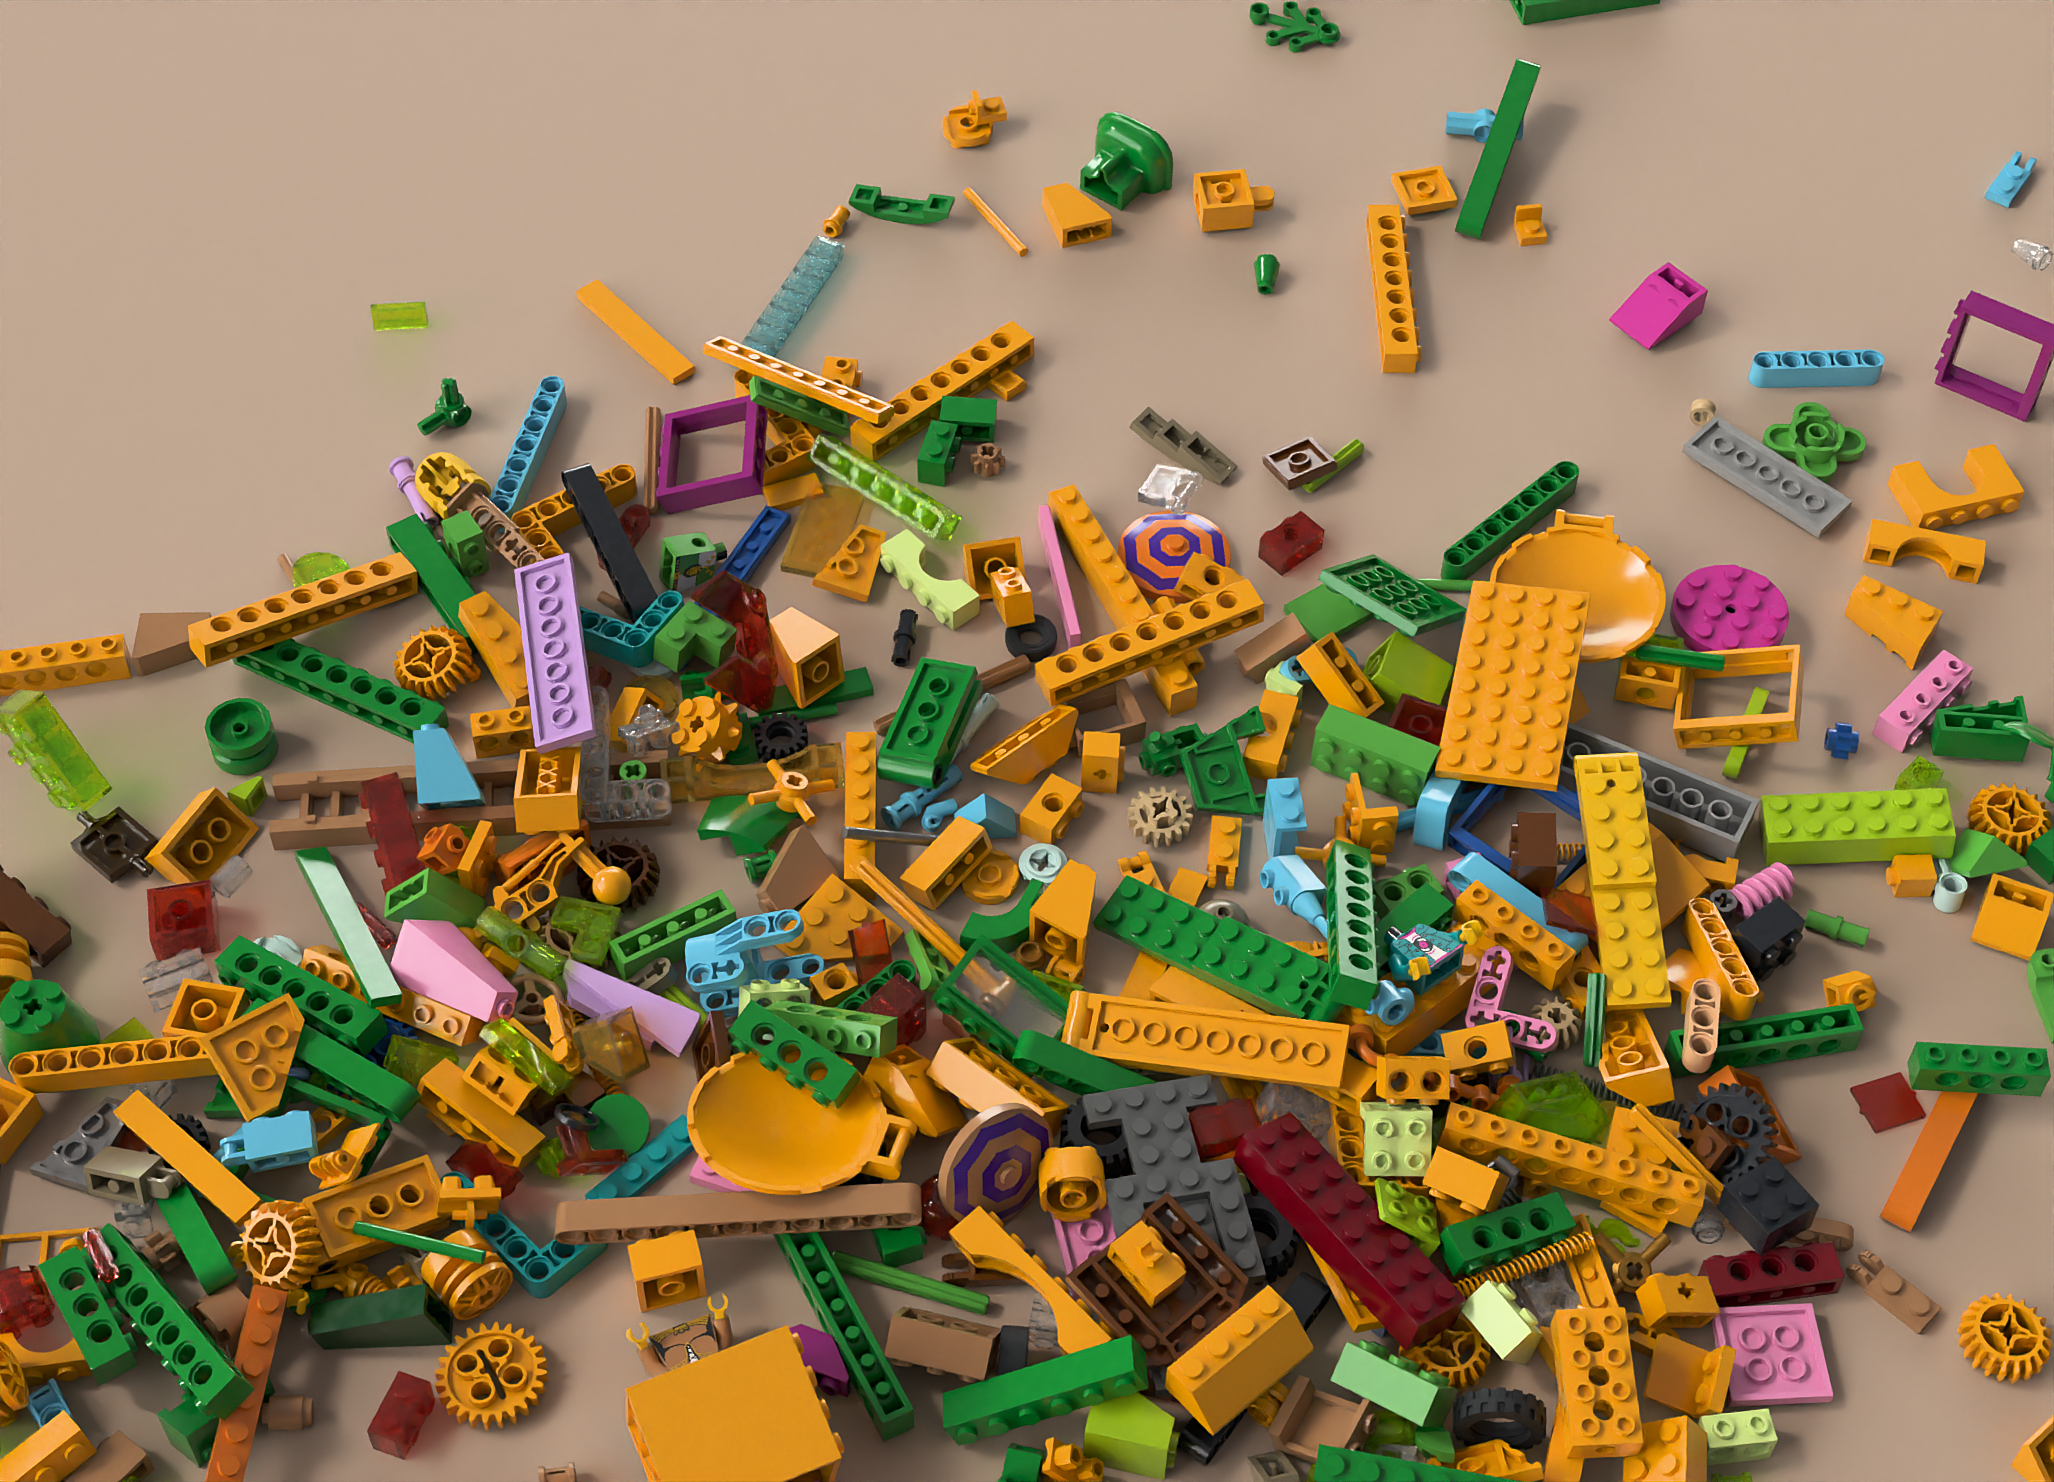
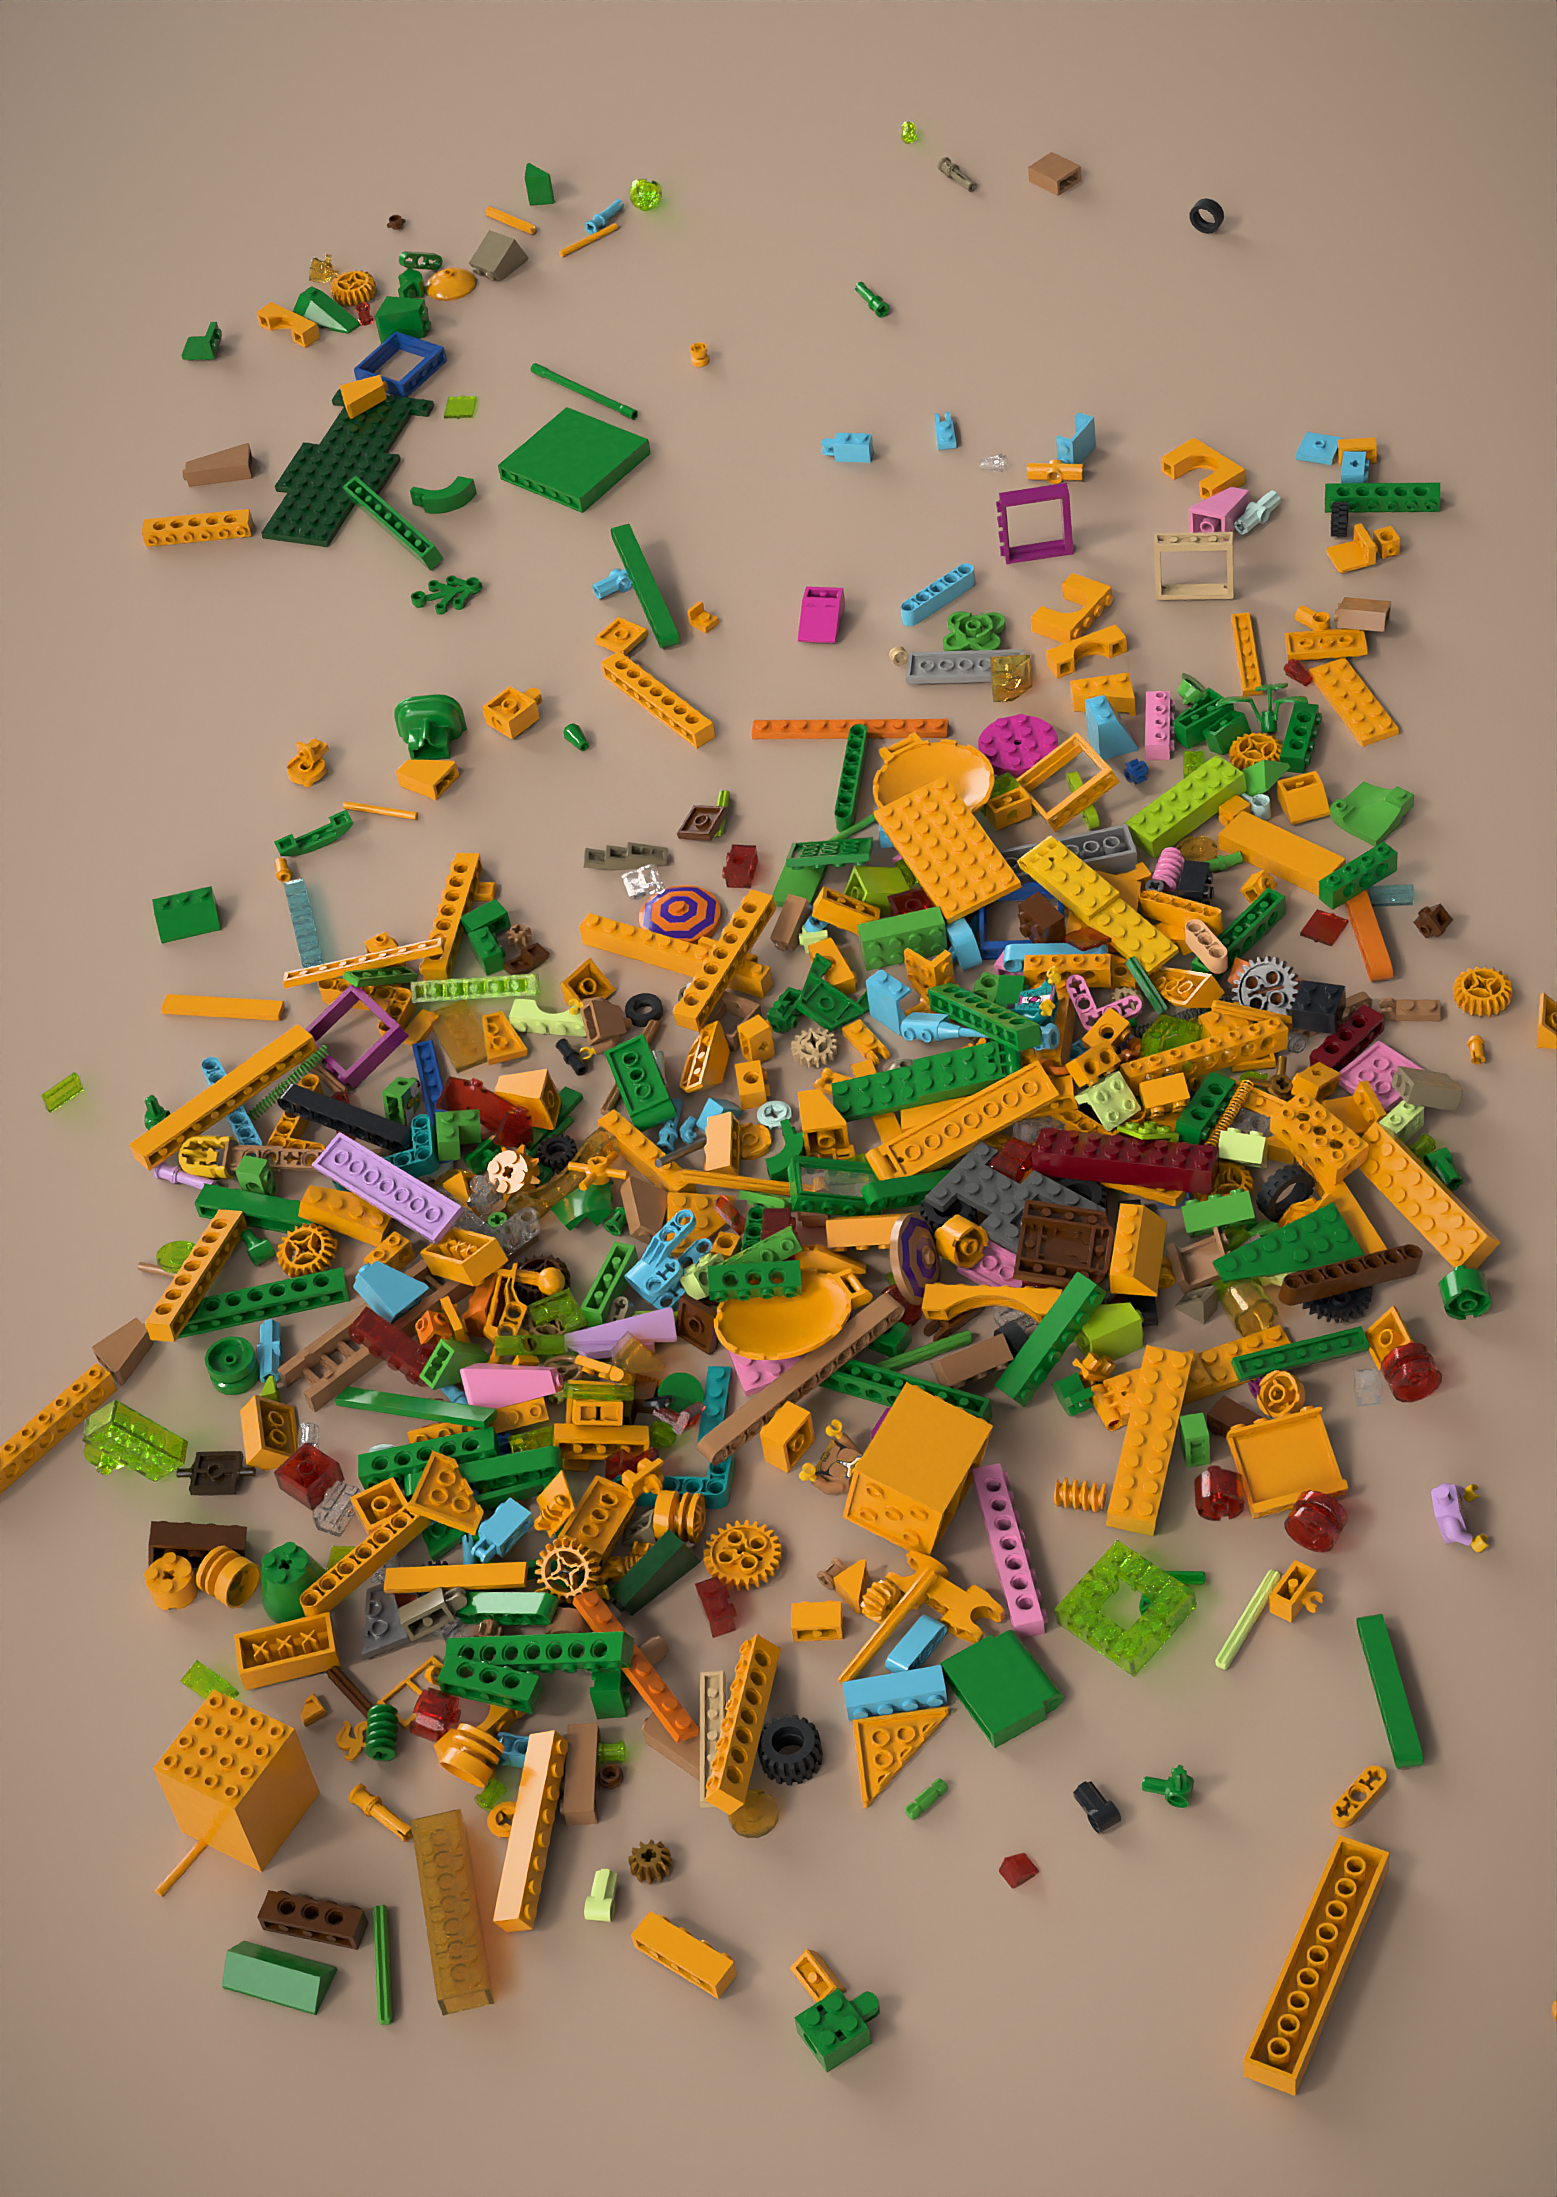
camera: 30 degrees left, 5 degrees down
clear red axle [81,1228,119,1284] -> none
green bar [353,1221,486,1264] -> none
light orange brick [990,567,1035,628] -> none
bright pink tile [1038,505,1082,649] -> none
light orange brick [1107,1220,1186,1308] -> none
light orange brick [1174,552,1245,600] -> none
green axle [1636,644,1725,671] -> none
reddish brown plate [1679,1114,1735,1172] -> none
none -> light orange brick [129,1024,317,1171]
none -> green slope [152,886,221,943]
none -> green pin [240,1229,276,1267]
none -> bright green piece [247,1045,329,1121]
none -> medium azure piece [257,1319,284,1383]
none -> reddish brown slope [503,943,550,980]
none -> medium nougat torso [568,997,632,1062]
none -> orange plate [751,719,949,739]
none -> medium azure brick [821,432,874,463]
none -> clear yellow slope [990,655,1032,702]
none -> medium azure slope [1085,695,1138,760]
none -> bright green piece [1177,673,1206,705]
none -> clear yellow tile [1177,835,1218,862]
none -> green brick [1203,710,1251,755]
none -> light orange brick [1218,810,1346,896]
none -> clear light blue panel [1369,884,1413,907]
none -> dark tan brick [1392,1066,1463,1111]
none -> reddish brown brick [1413,903,1453,938]
none -> light orange pin [1467,1035,1485,1065]

